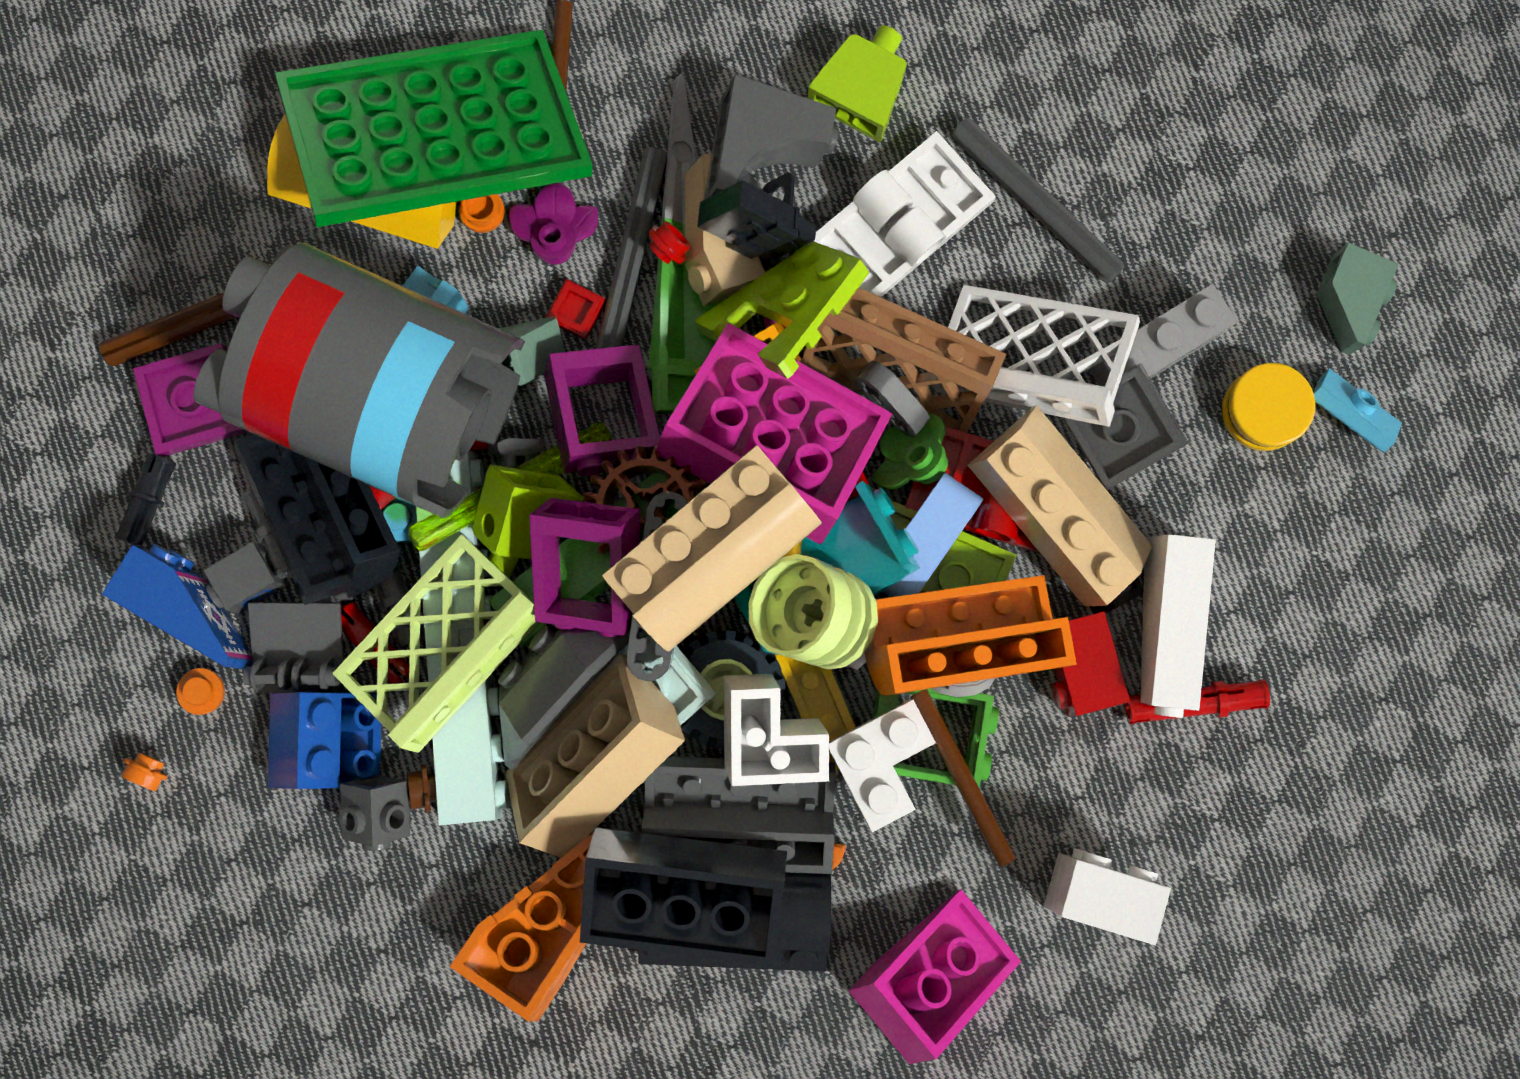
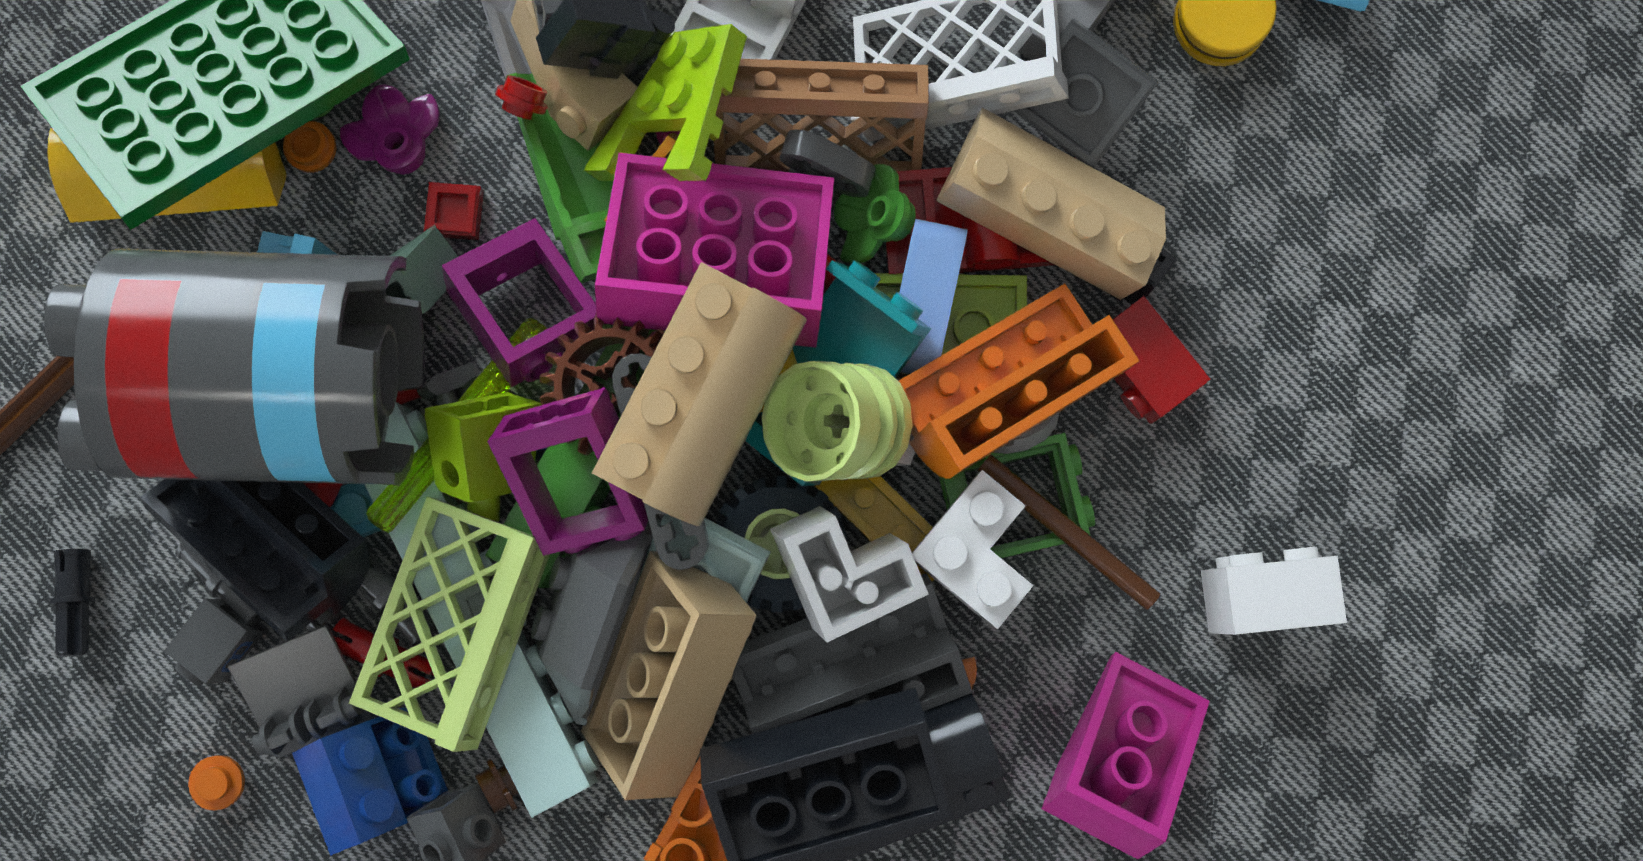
camera: 15 degrees left, 0 degrees up
blue slope [102,544,253,669] -> none
magenta plate [133,343,248,457] -> none
dark grey axle [596,147,667,349] -> none
red pin [1124,679,1270,725] -> none
white slope [1141,535,1216,718] -> none

